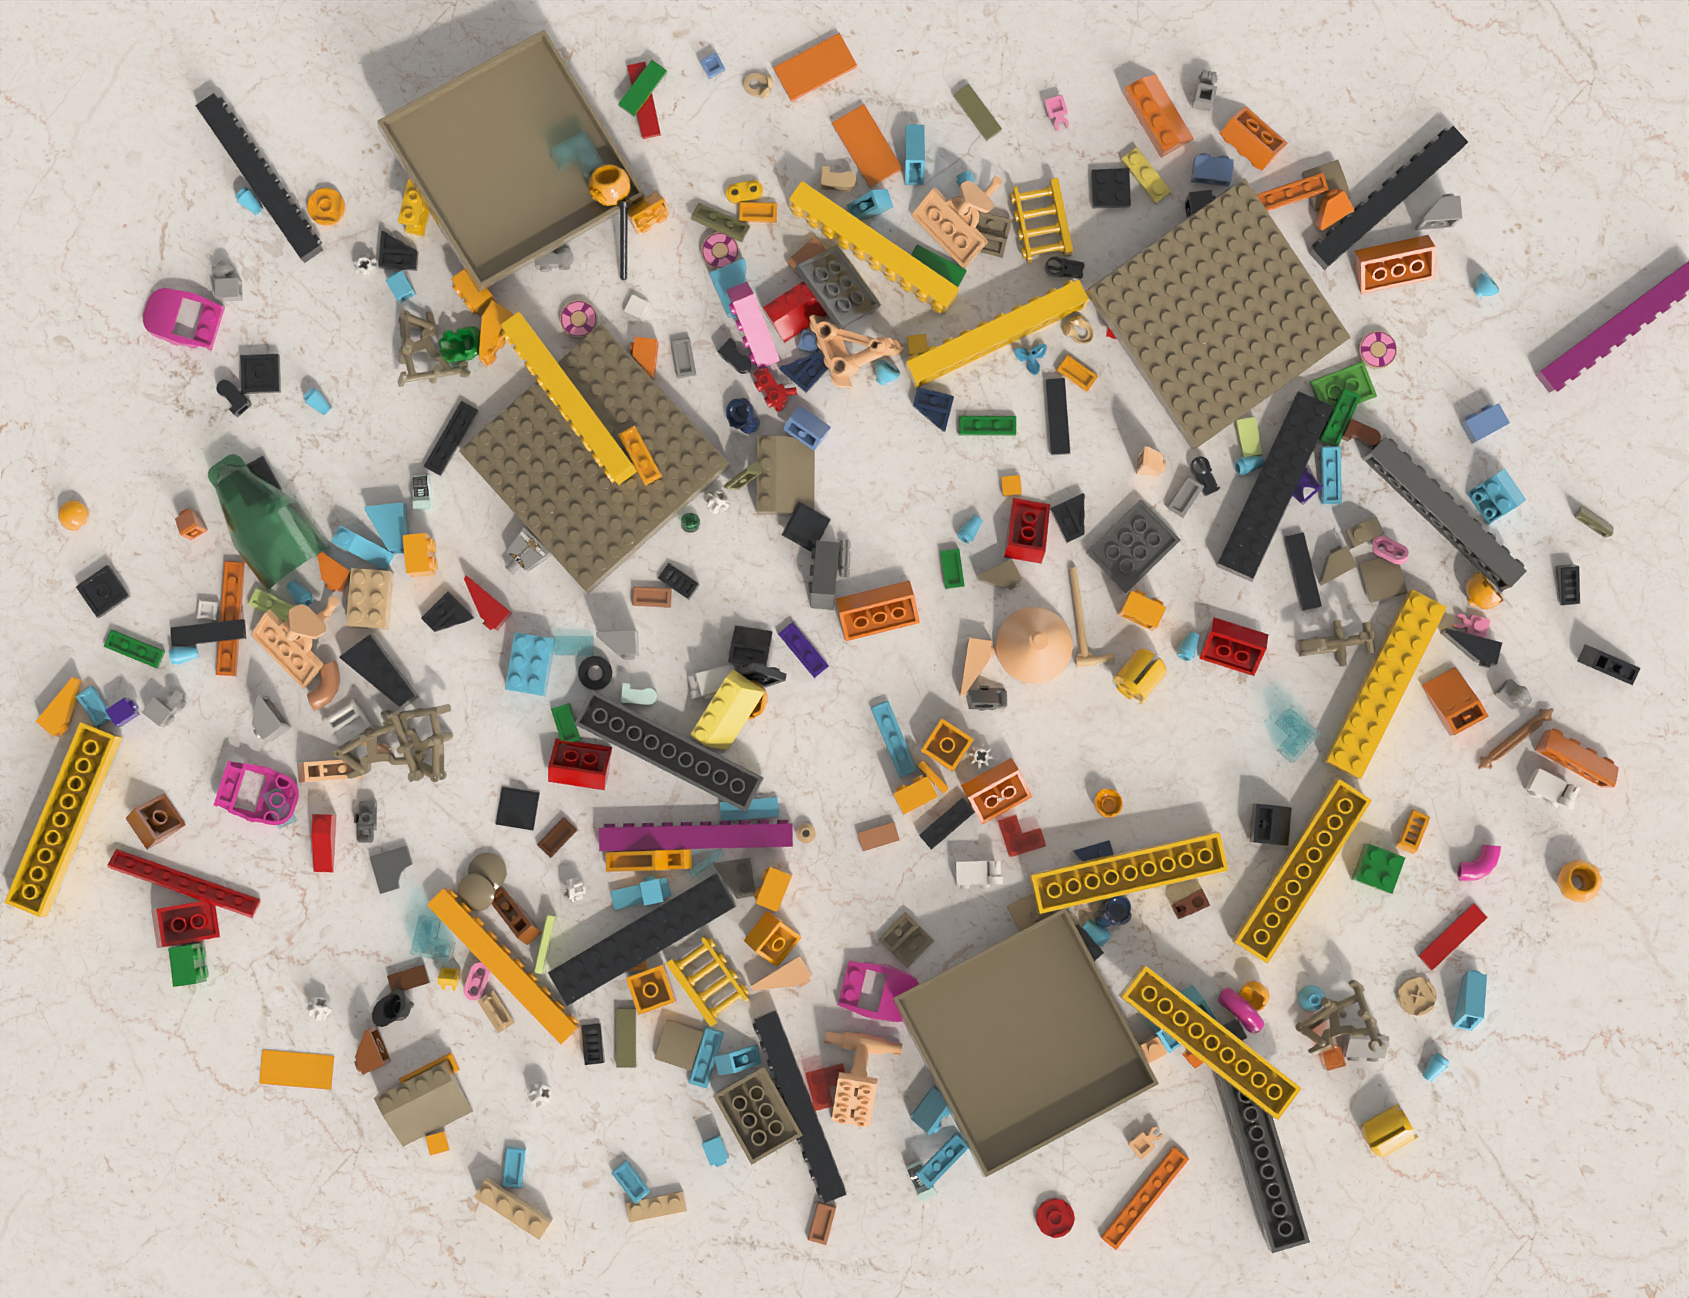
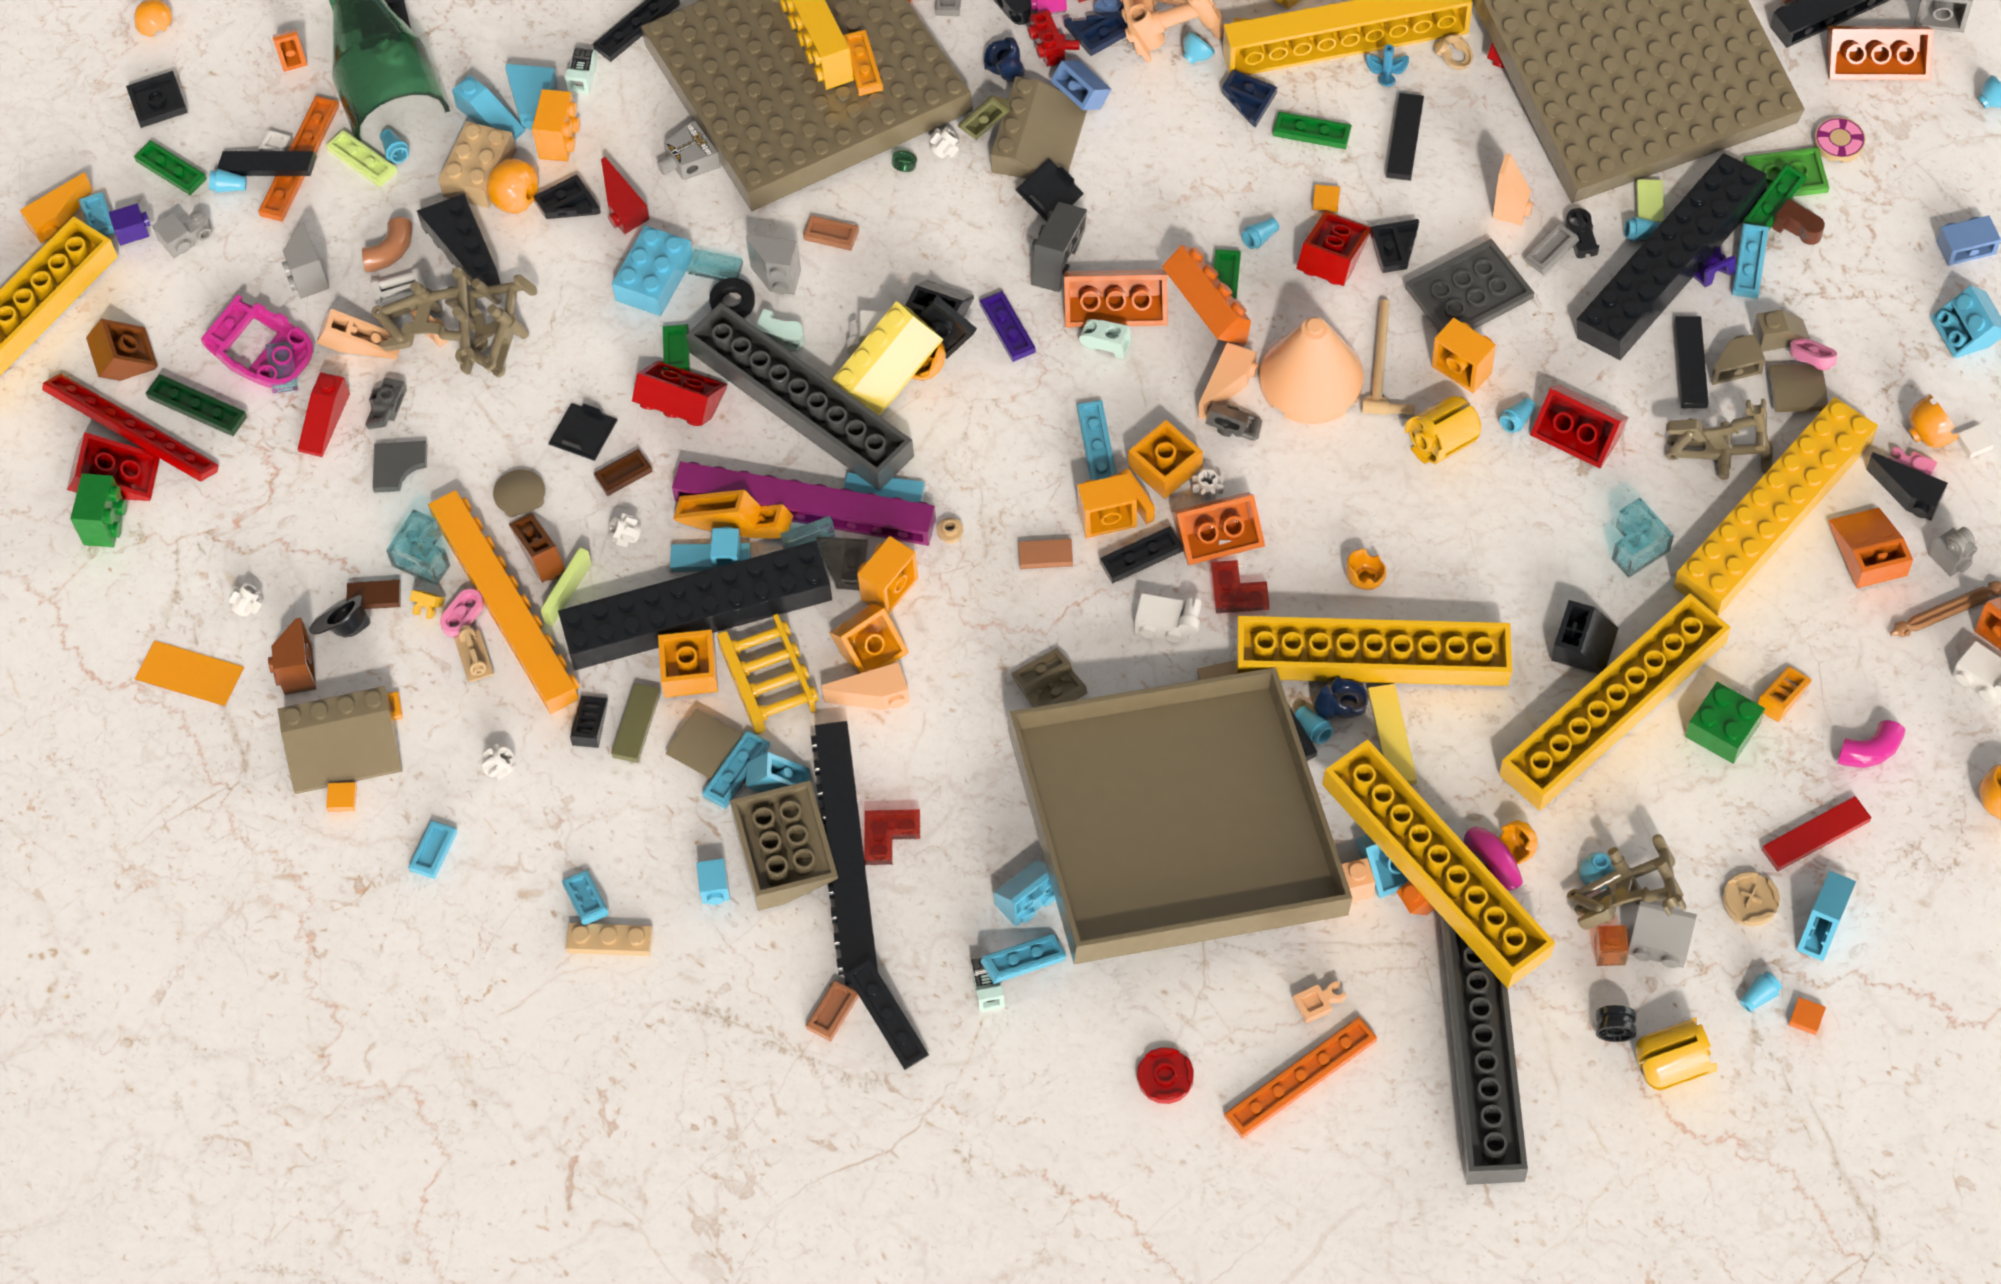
camera: 15 degrees right, 25 degrees down
light nougat plate [251,596,339,689] -> none
orange slope [317,550,351,592] -> none
dark tan dish [458,872,496,911] -> none
tan brick [474,1177,553,1240] -> none
black slope [658,563,700,600] -> none
light nougat plate [824,1031,903,1127] -> none
dark pink slope [838,960,919,1022] -> none
light grey axle [839,540,851,578] -> none
dark tan slope [977,559,1022,590] -> none
light orange tile [1056,354,1098,392] -> none
copper leg [1171,888,1210,919] -> none
dark grey brick [1363,437,1527,591] -> none
none -> dark green plate [145,374,247,436]
none -> light orange piece [487,158,539,214]
none -> black tile [845,958,929,1070]
none -> light aqua leg [1079,319,1132,359]
none -> orange slope [1161,245,1251,346]
none -> light yellow tile [1368,684,1417,785]
none -> black wheel [1596,1005,1636,1042]
none -> orange tile [1789,997,1826,1035]

